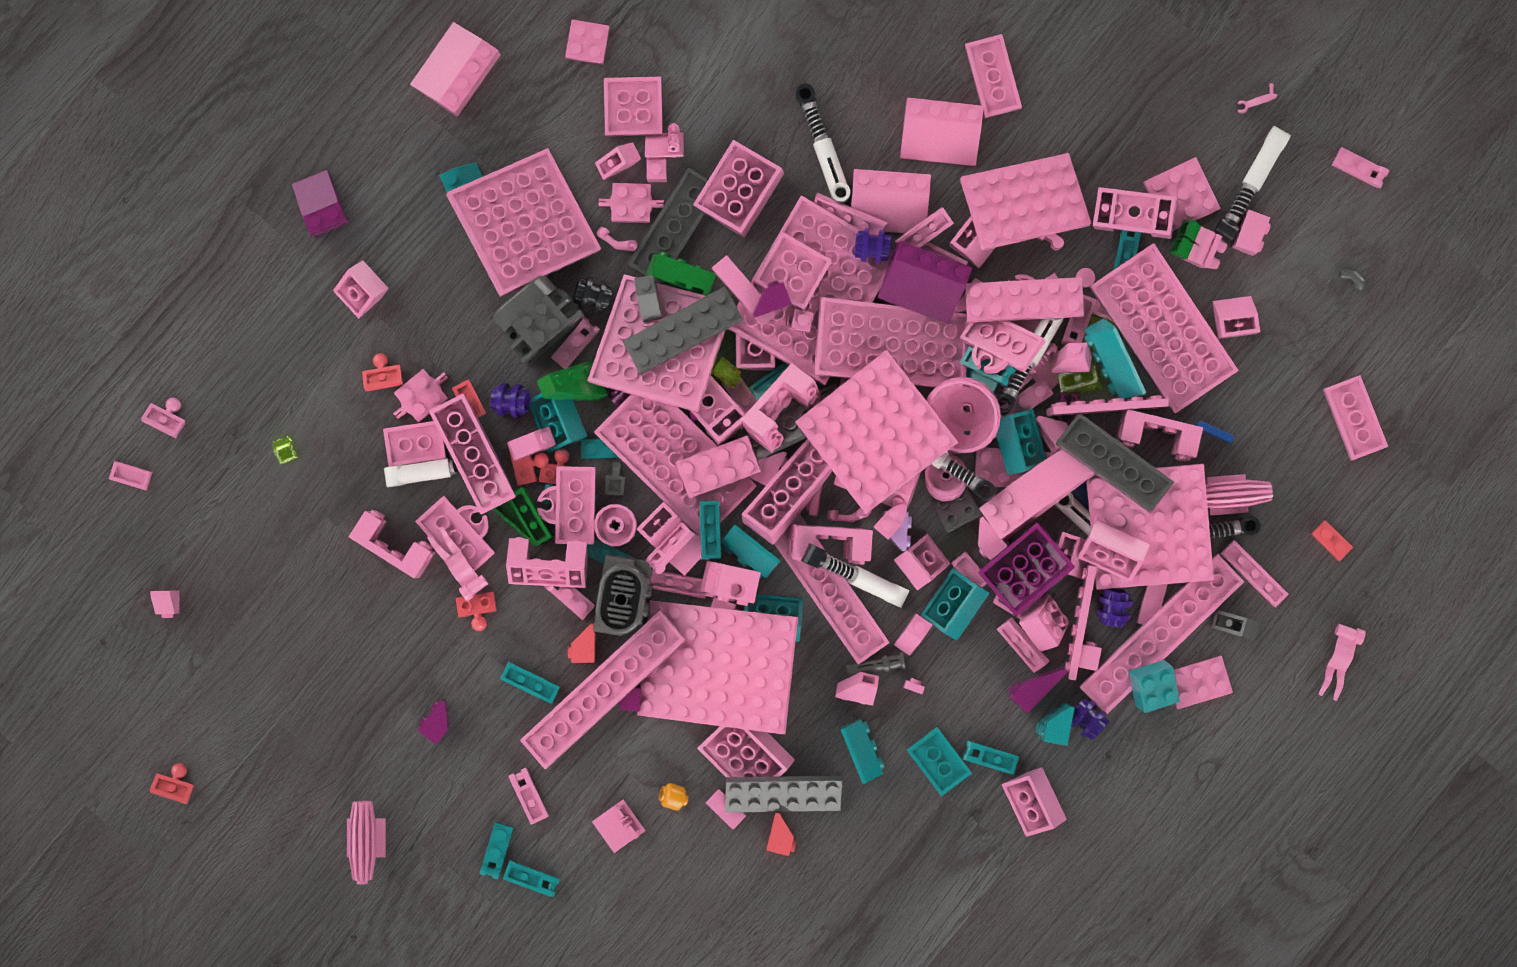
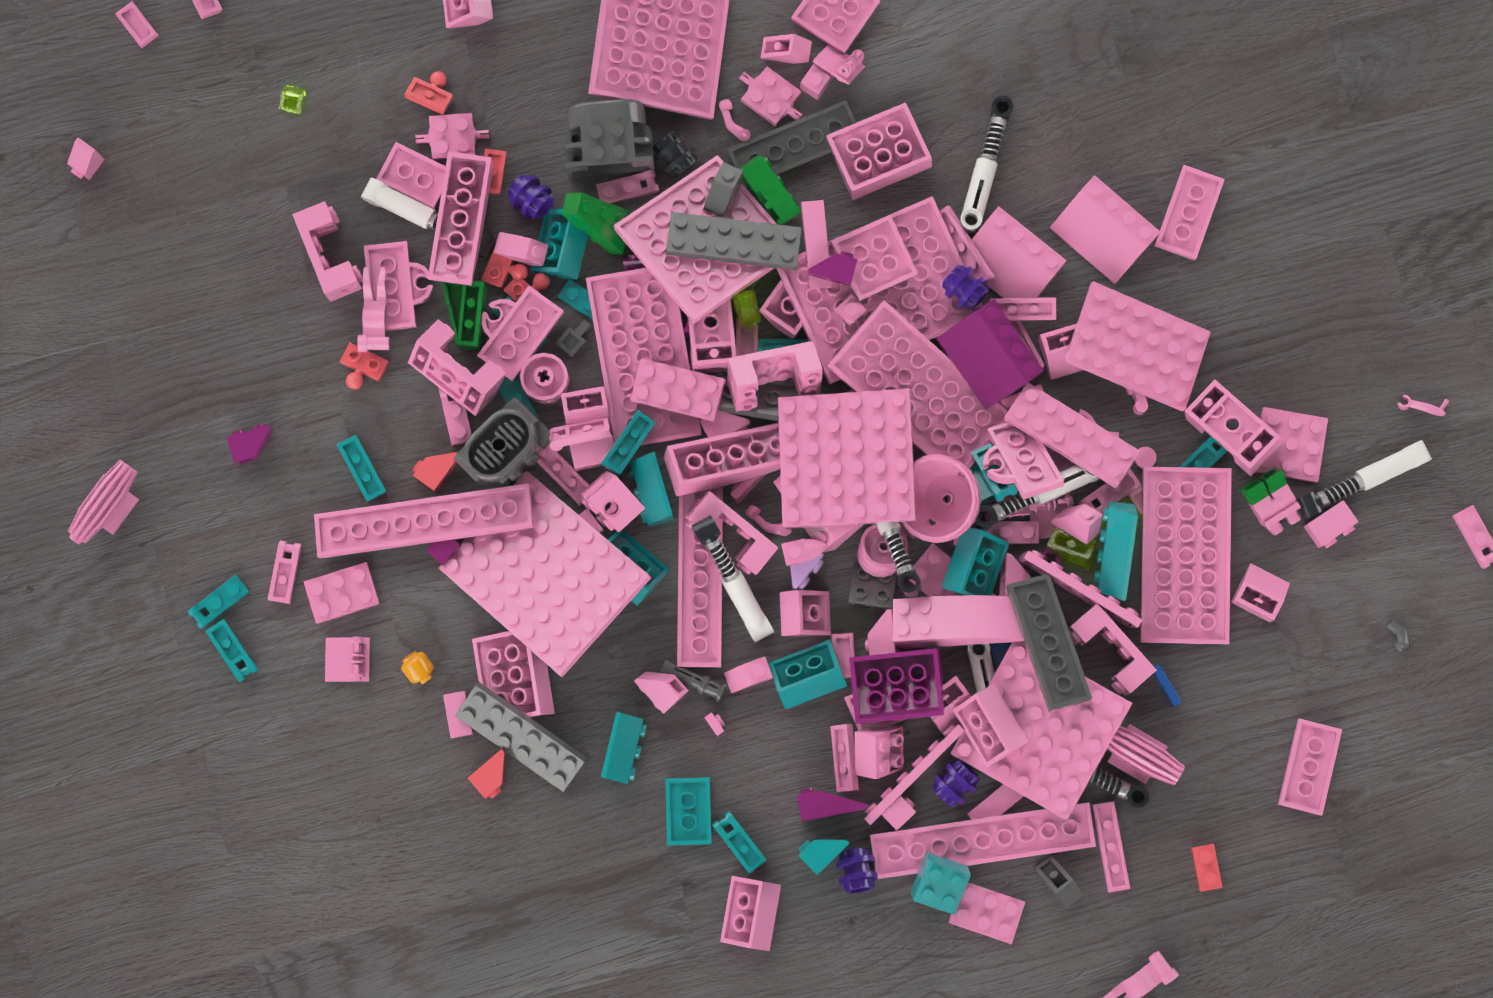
camera: 35 degrees right, 5 degrees down
none -> bright pink plate [304,562,380,624]

